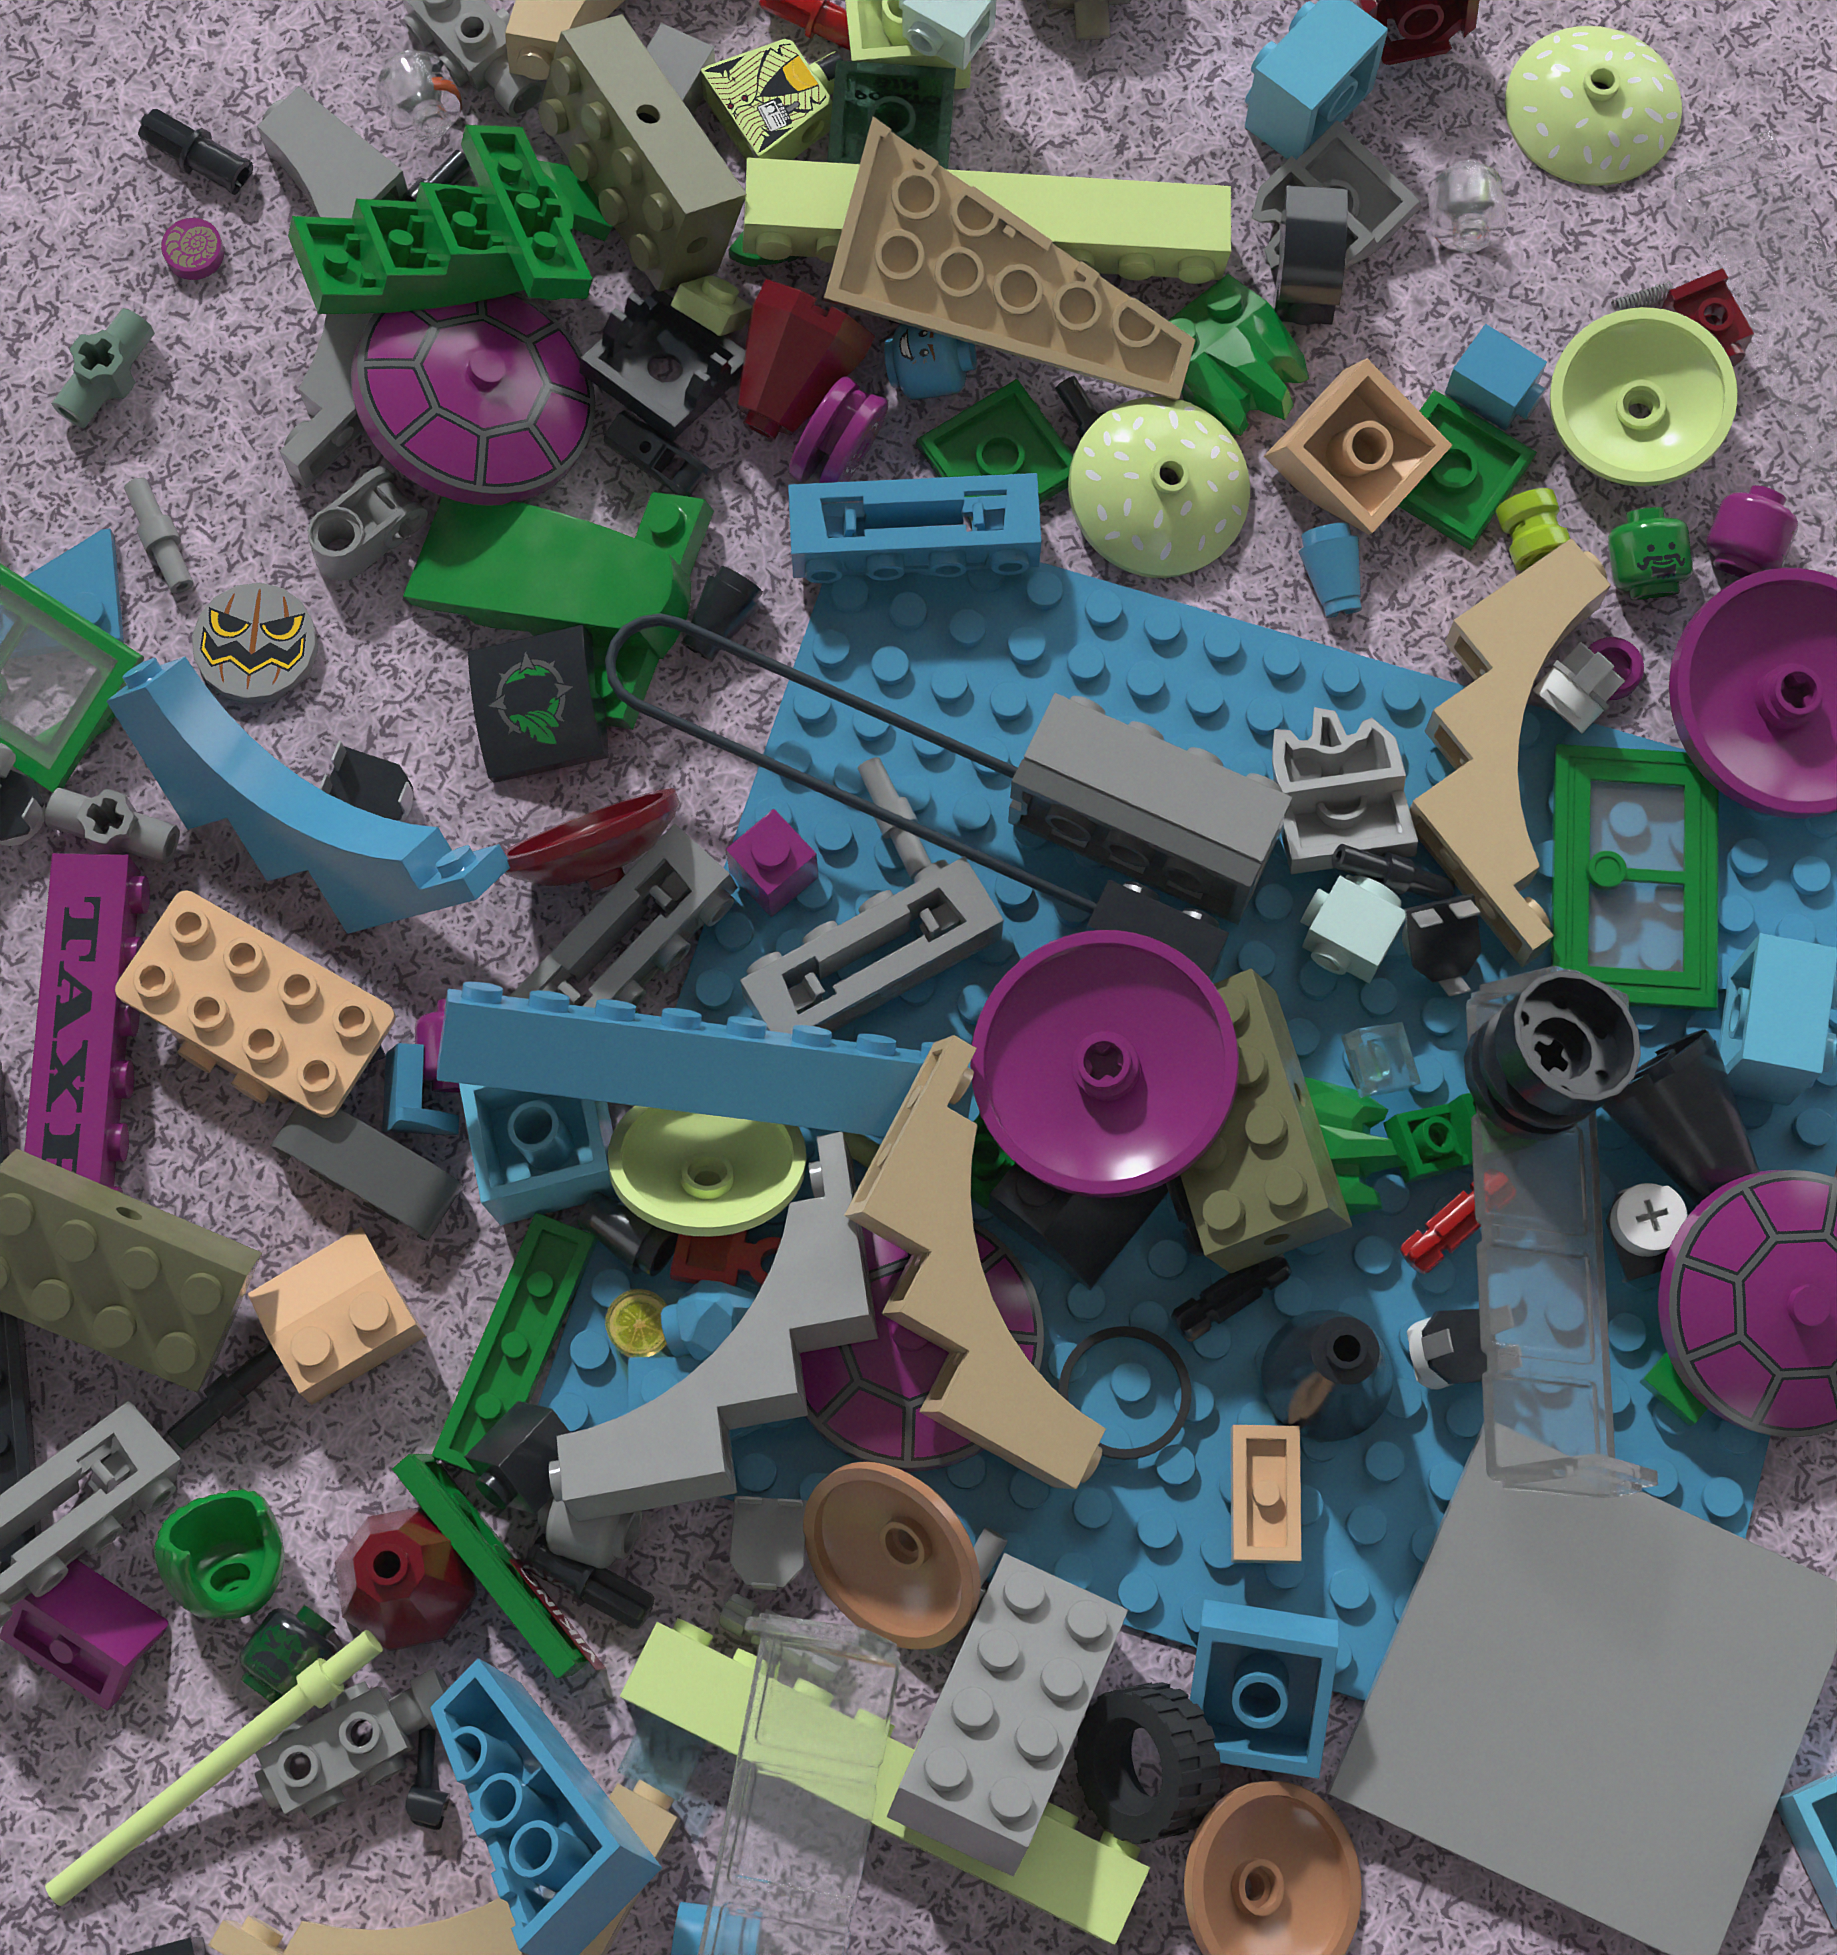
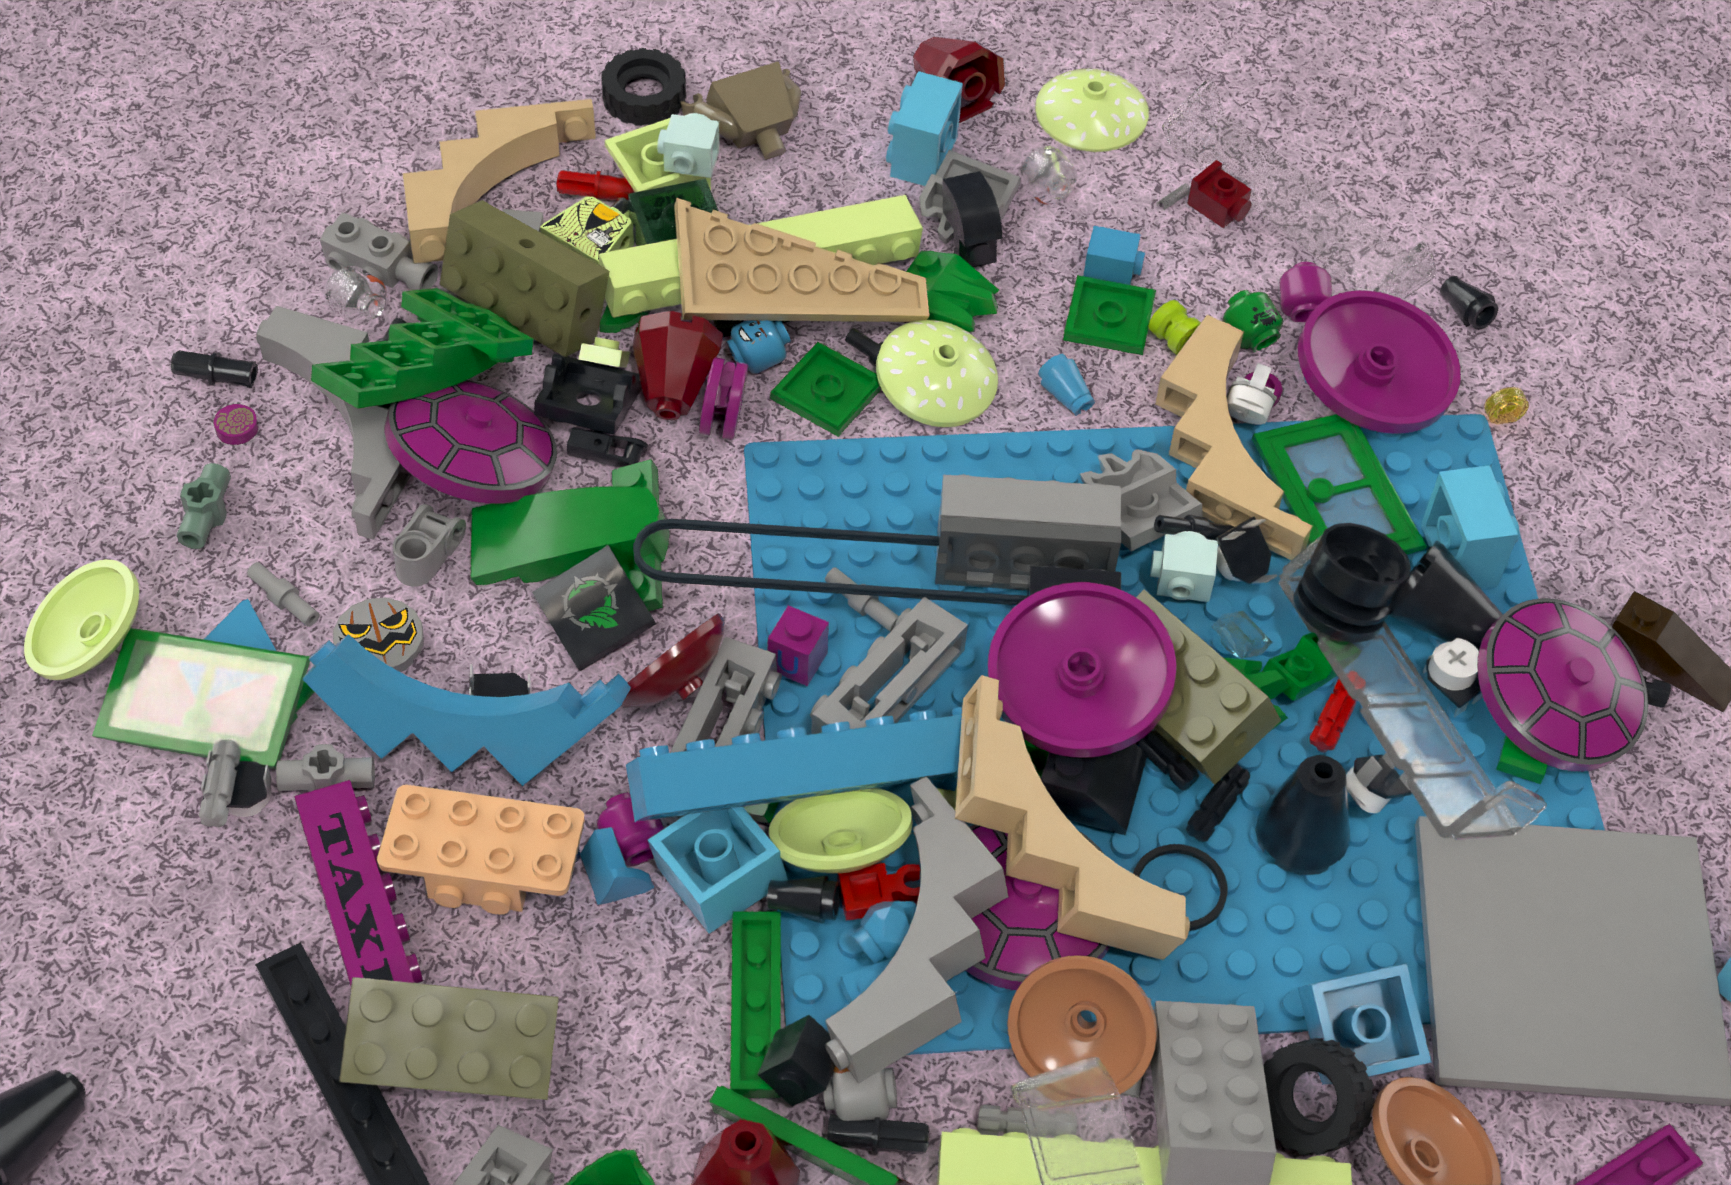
camera: 25 degrees left, 20 degrees down
black bar [167,1342,283,1450] -> none
light nougat slope [248,1226,426,1405] -> none
dark grey beam [270,1104,463,1242] -> none
clear yellow tile [605,1289,667,1357] -> none
black cone [681,566,763,662] -> none
light grey piece [730,1496,807,1590] -> none
dark azure brick [788,473,1042,583] -> none
light nougat plate [1231,1425,1301,1564] -> none
light nougat slope [1264,358,1452,535] -> none
yellowish green dish [1550,307,1738,486] -> none

